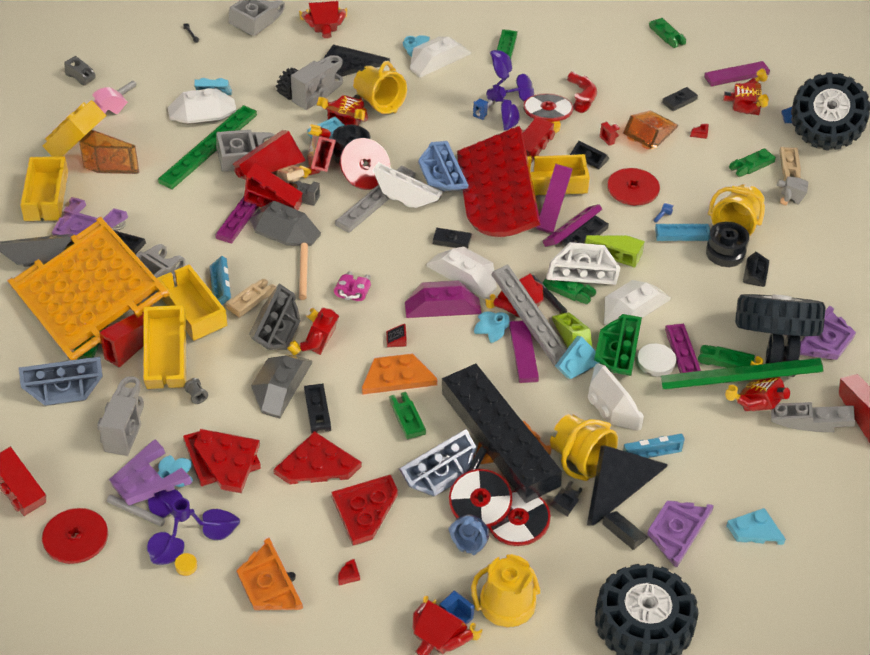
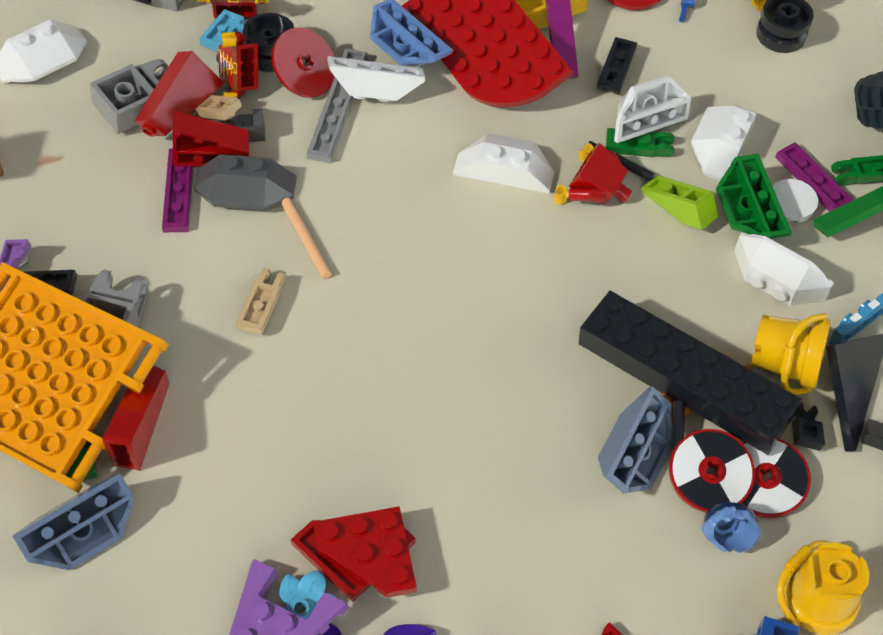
camera: 25 degrees left, 10 degrees up
light grey brick [98,377,144,456] -> none
yellow piece [144,305,186,389] -> none
yellow piece [157,264,228,341] -> none
green tile [158,105,257,190] -> none
dark grey bush [184,378,208,404] -> none
medium azure plate [194,78,232,95] -> none
dark azure plate [210,256,231,305] -> none
dark grey wedge [249,283,300,350] -> none
dark grey wedge [251,355,312,419] -> none
red plate [274,432,362,485] -> none
red torso [287,308,339,355] -> none
black plate [304,383,331,434] -> none
red plate [331,474,398,546] -> none
dark pink piece [334,271,371,301] -> none
orange wing [362,353,438,395] -> none
slope [386,324,407,347] -> none
green hinge [389,391,426,440] -> none
magenta wedge [405,280,481,318] -> none
black plate [433,227,472,249] -> none
medium azure plate [474,311,510,343] -> none
light grey tile [491,264,567,366] -> none
magenta tile [509,321,539,383] -> none
magenta tile [542,204,603,247] -> none
medium azure wing [555,336,598,379] -> none
lime slope [585,235,645,268] -> none
dark azure plate [655,224,710,241] -> none
black slope [743,251,770,287] -> none

